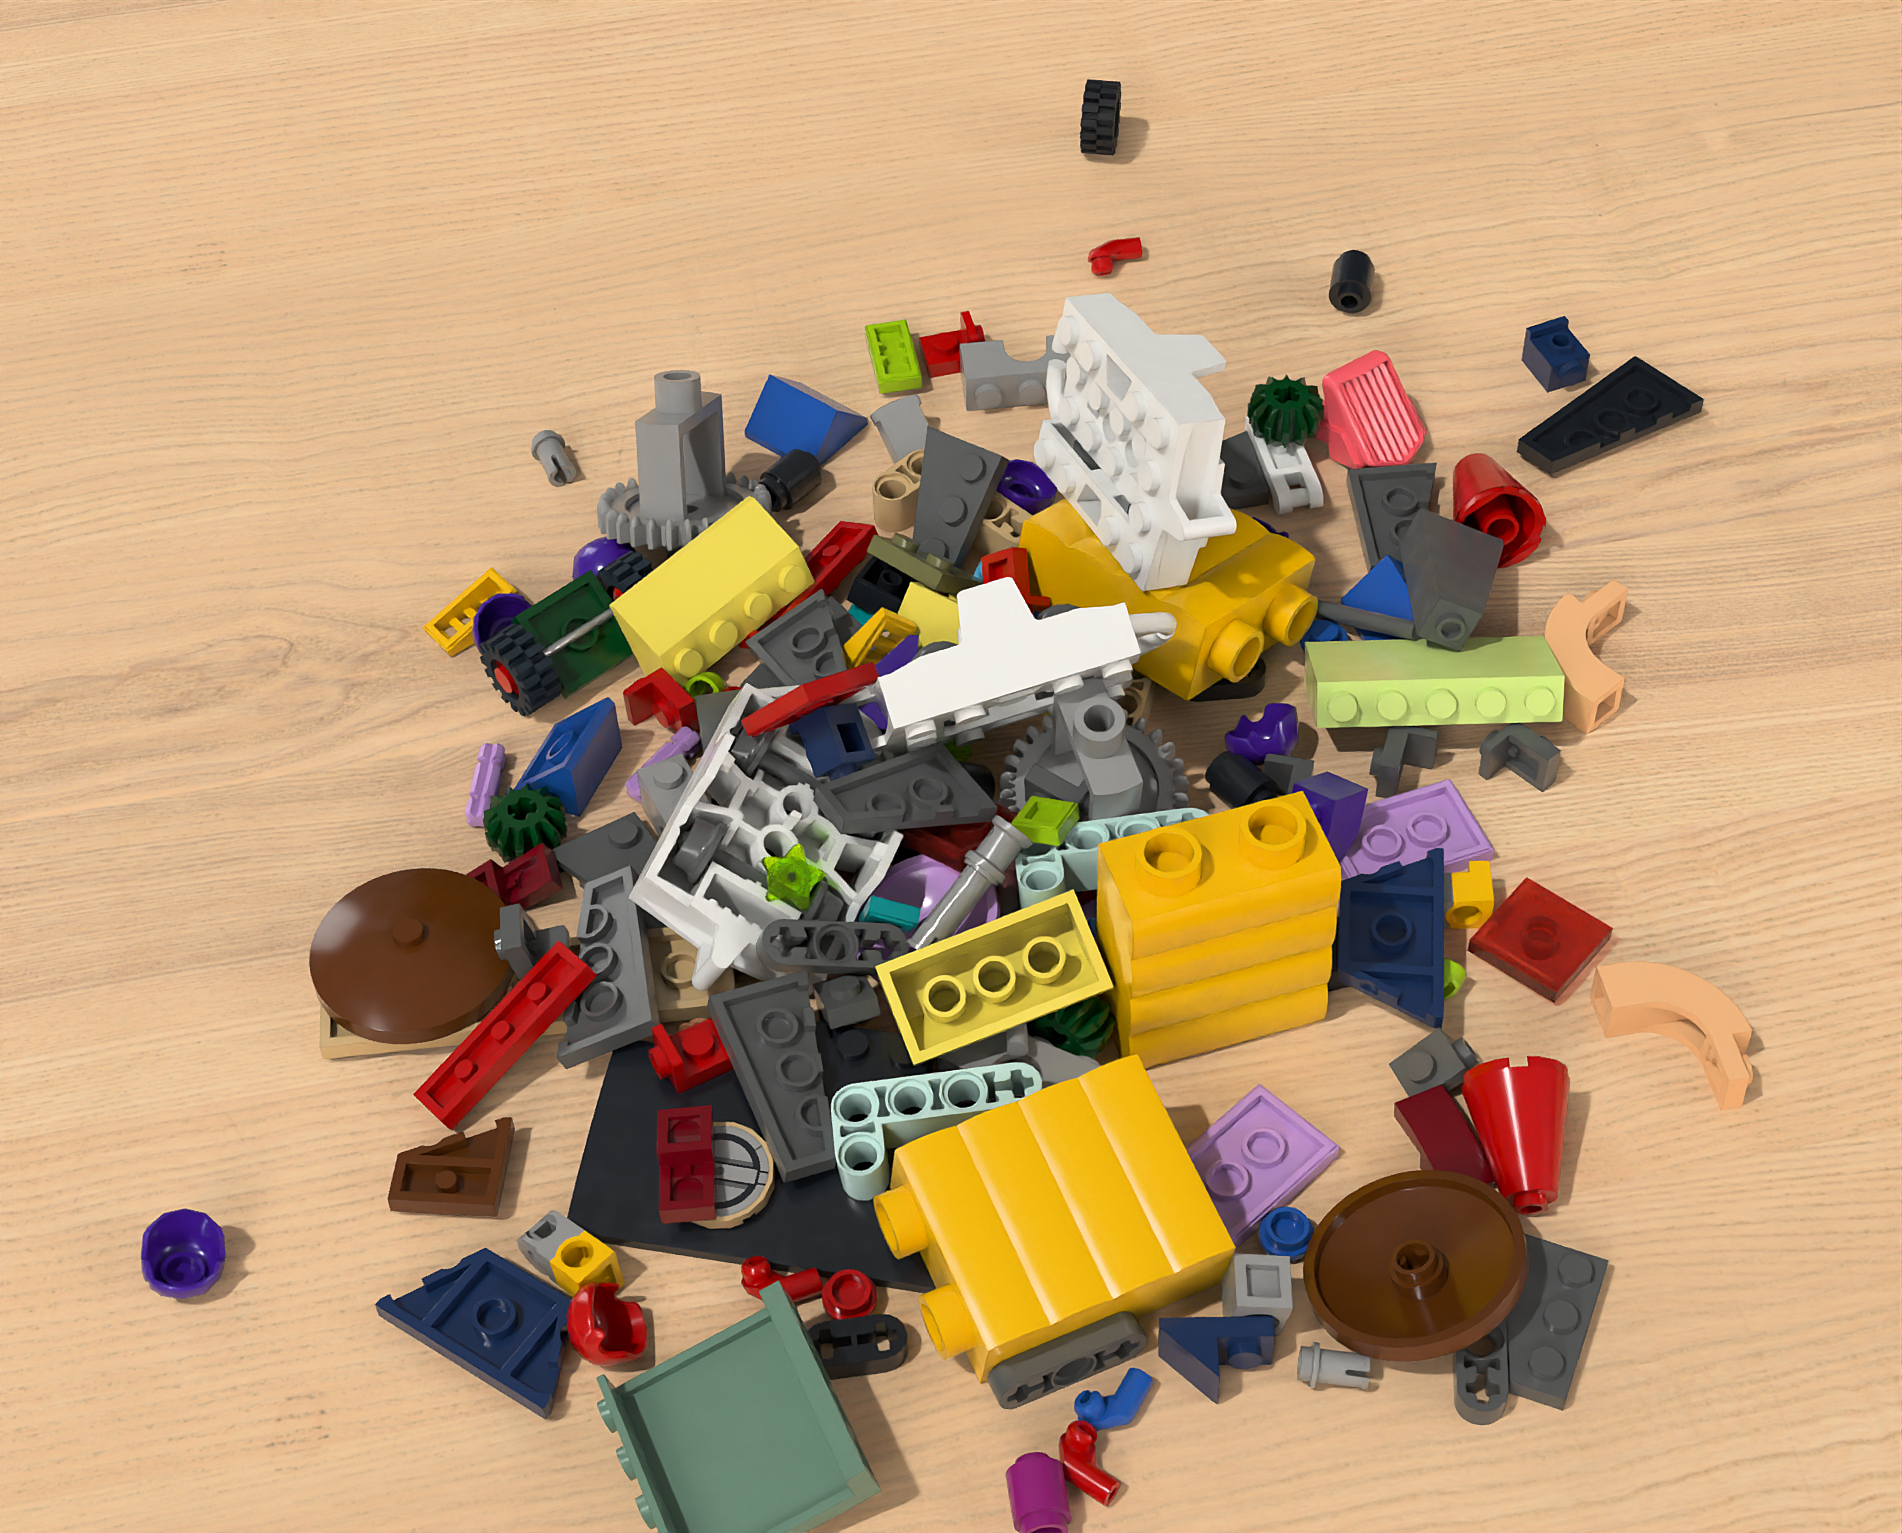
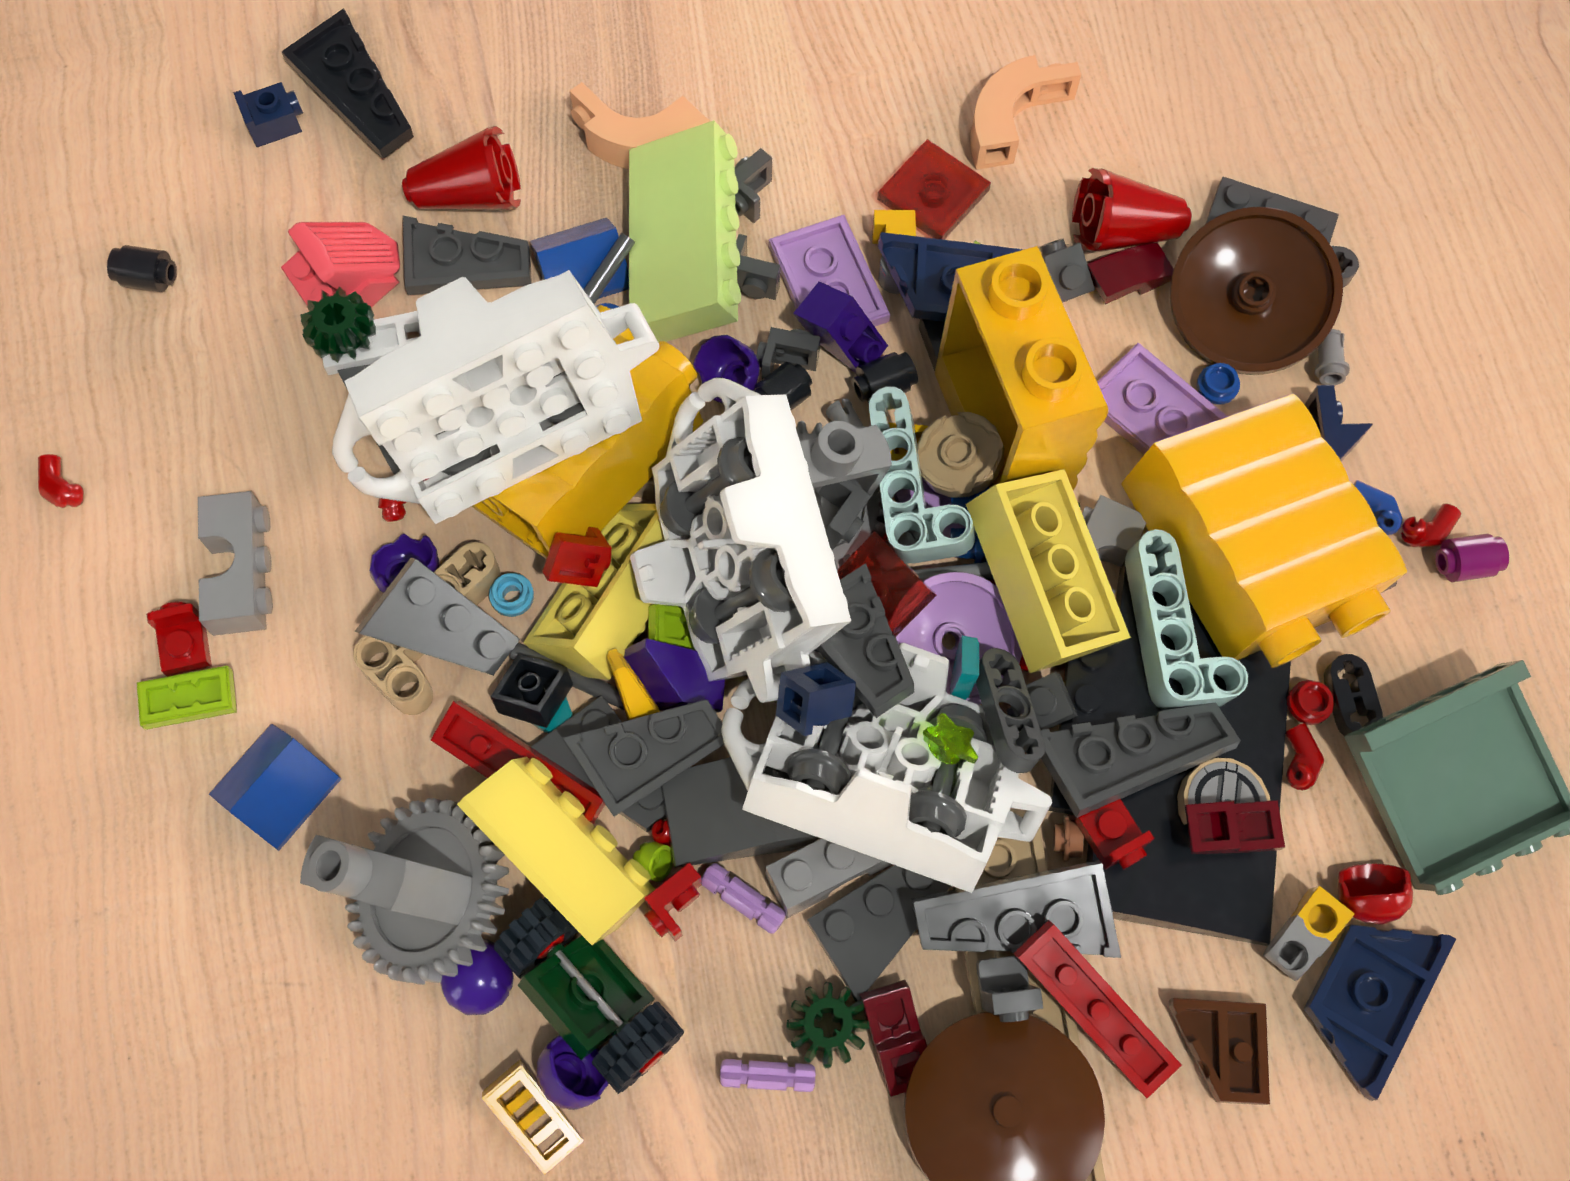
camera: 95 degrees left, 20 degrees up
blue slope [514,697,622,817] -> none
light grey pin [531,430,576,487] -> none
red tile [741,662,880,737] -> none
black brick [759,449,822,512] -> none
olive wing [867,533,983,595] -> none
light grey tile [870,395,929,464] -> none
light grey pin [907,815,1033,950] -> none
lime tile [1011,796,1080,847] -> none
light grey brick [1221,1253,1293,1336] -> none
dark grey slope [1399,508,1504,652] -> none

